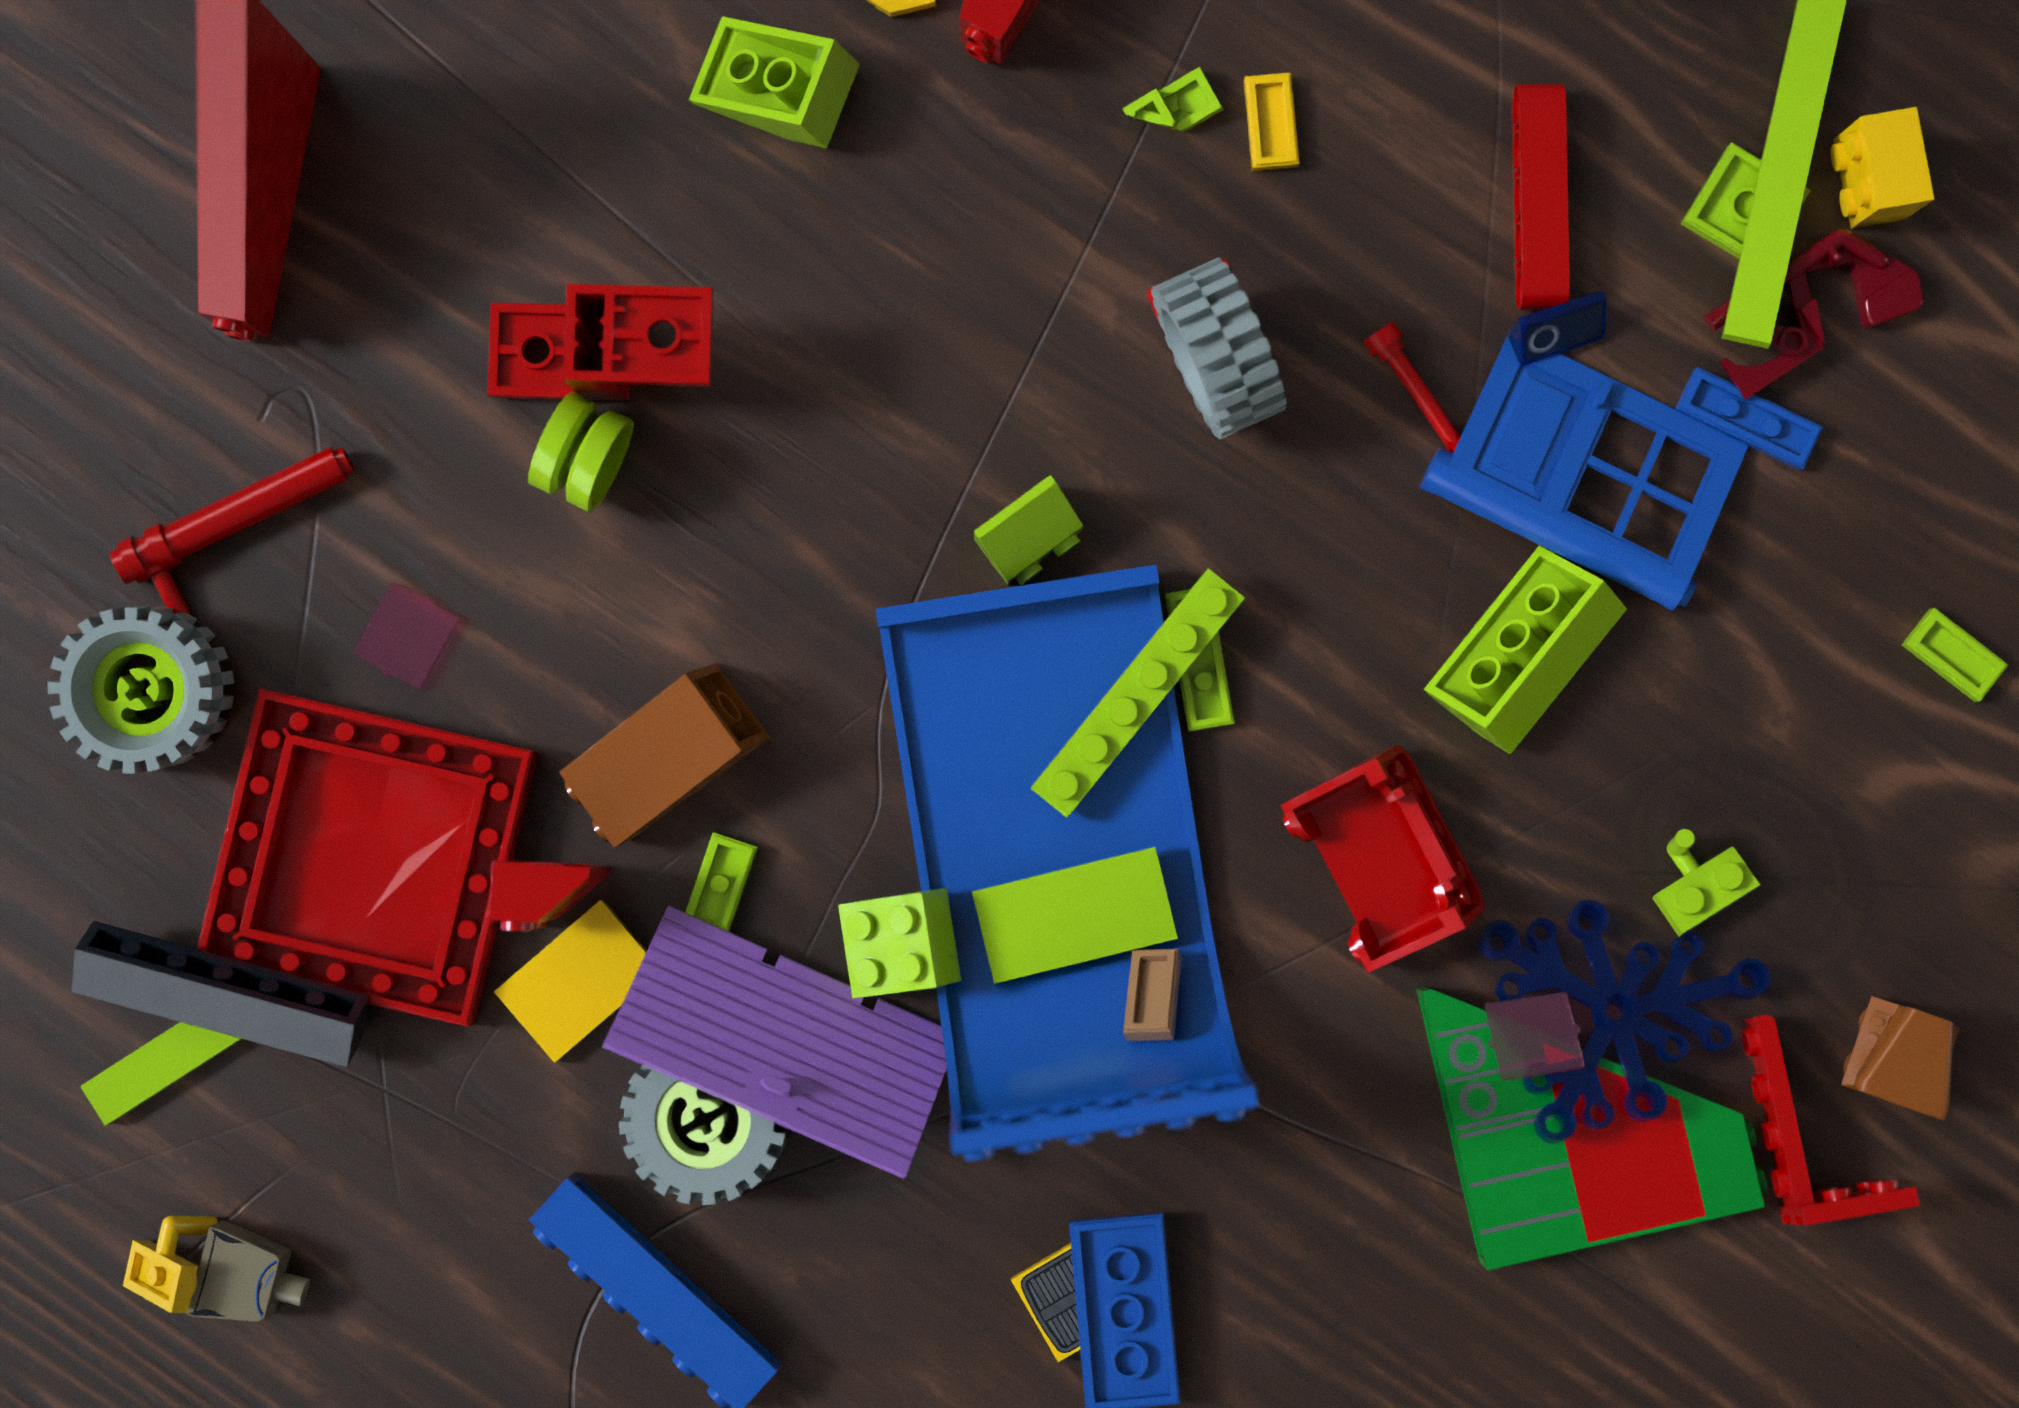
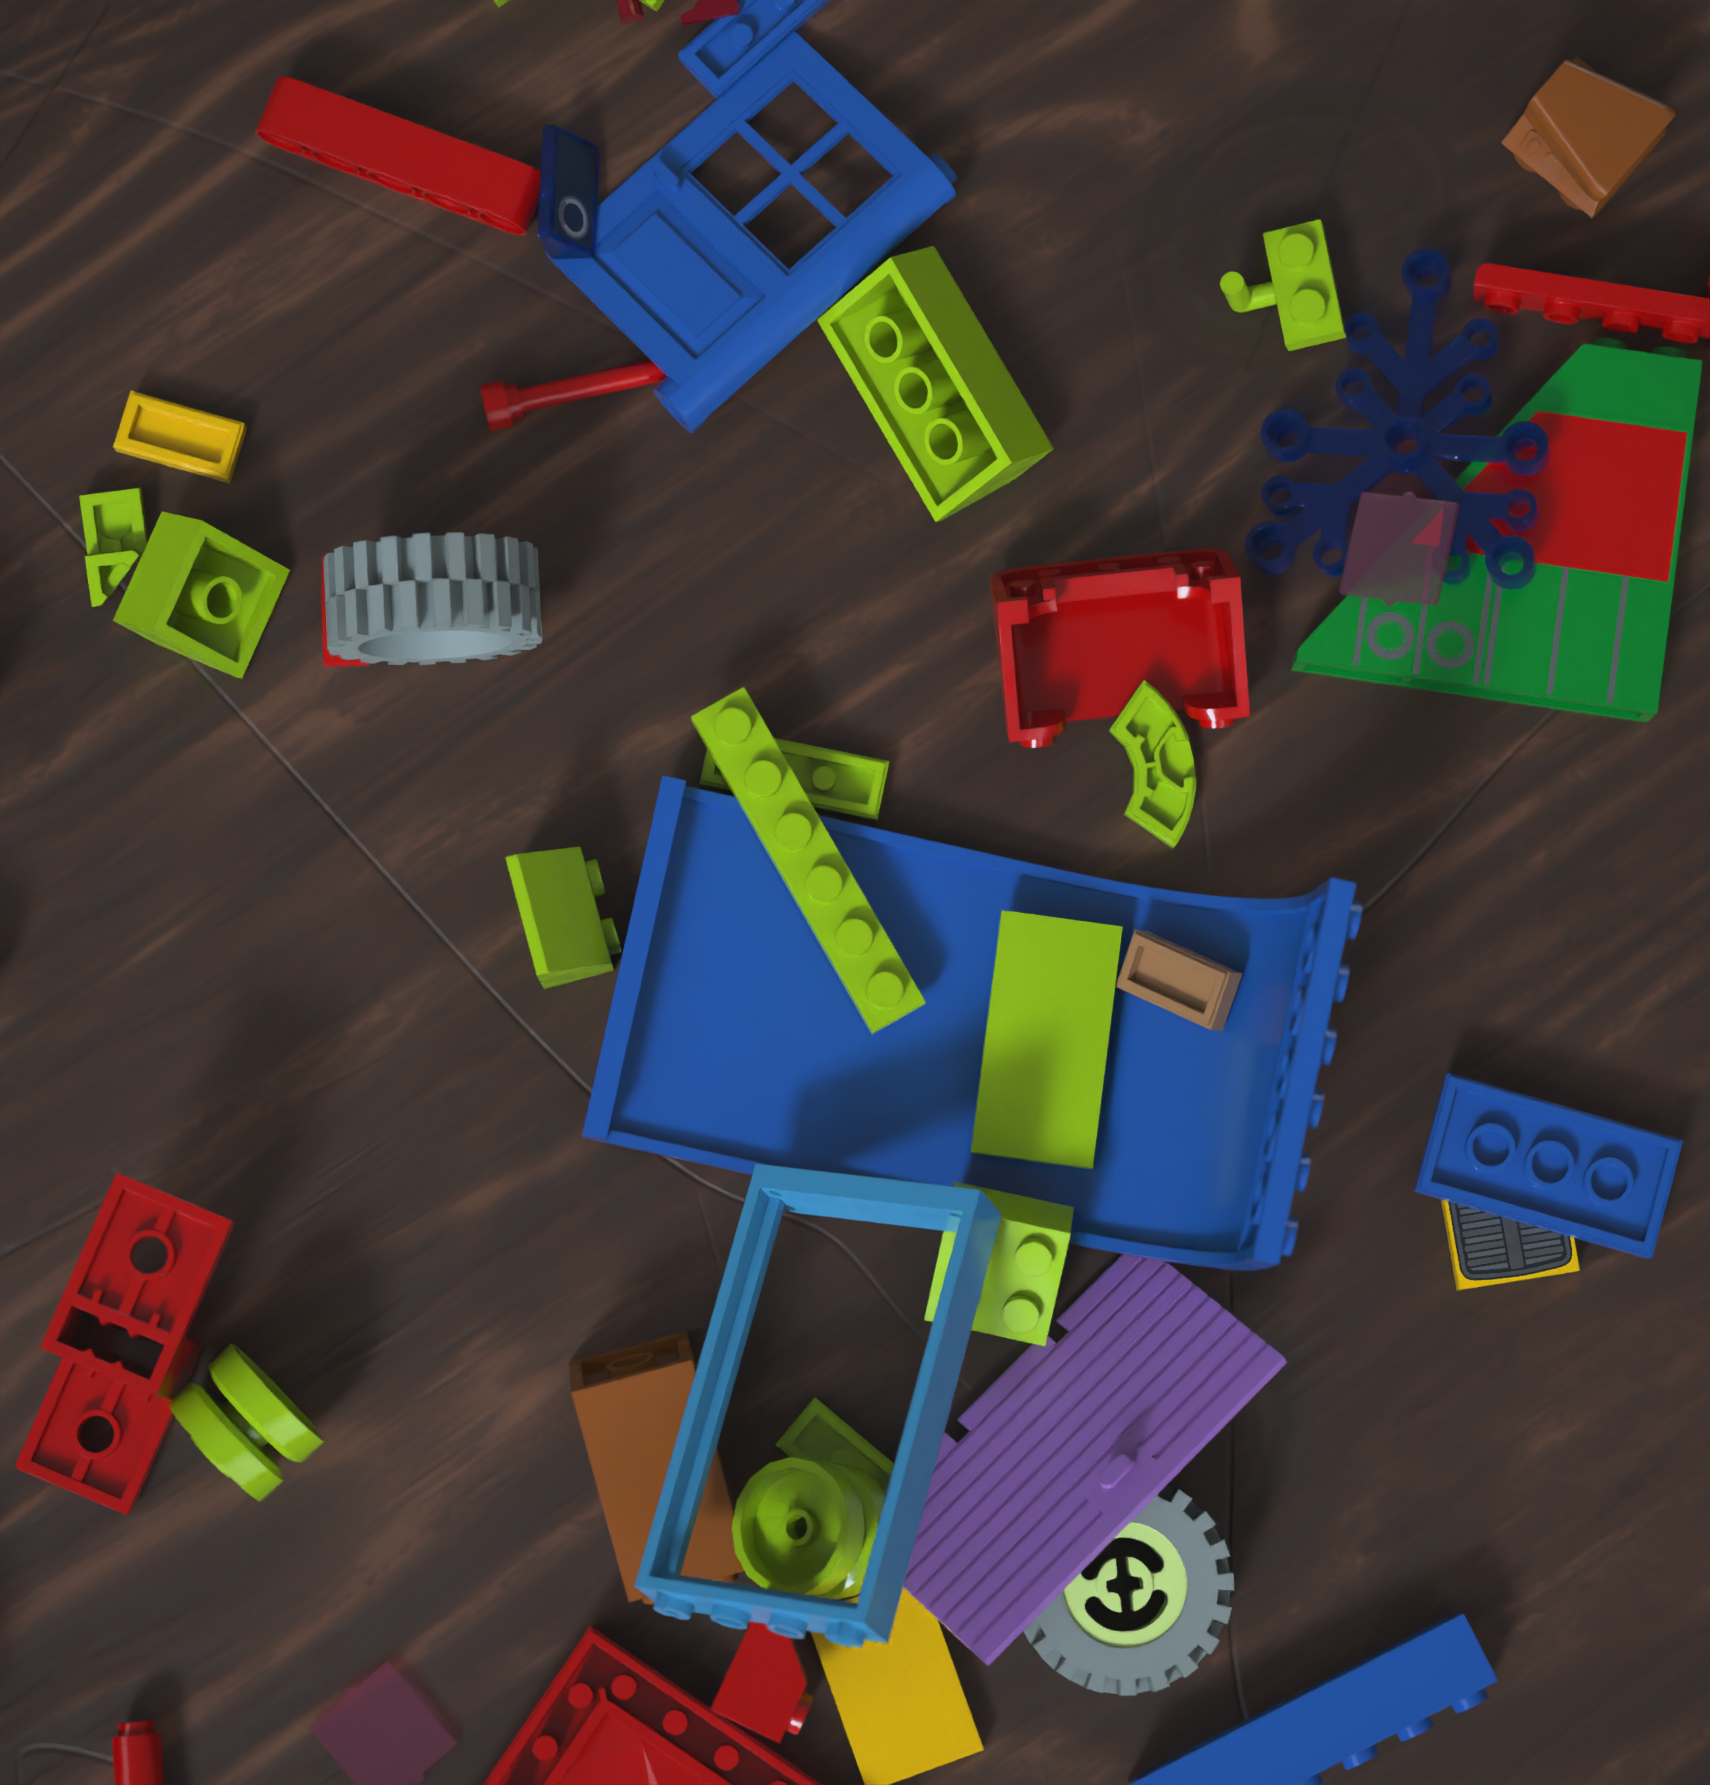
camera: 70 degrees left, 5 degrees down
none -> lime slope [113,512,290,679]
none -> dark azure door [635,1164,1002,1648]
none -> lime wheel [732,1457,886,1600]
none -> lime tile [1109,680,1196,849]

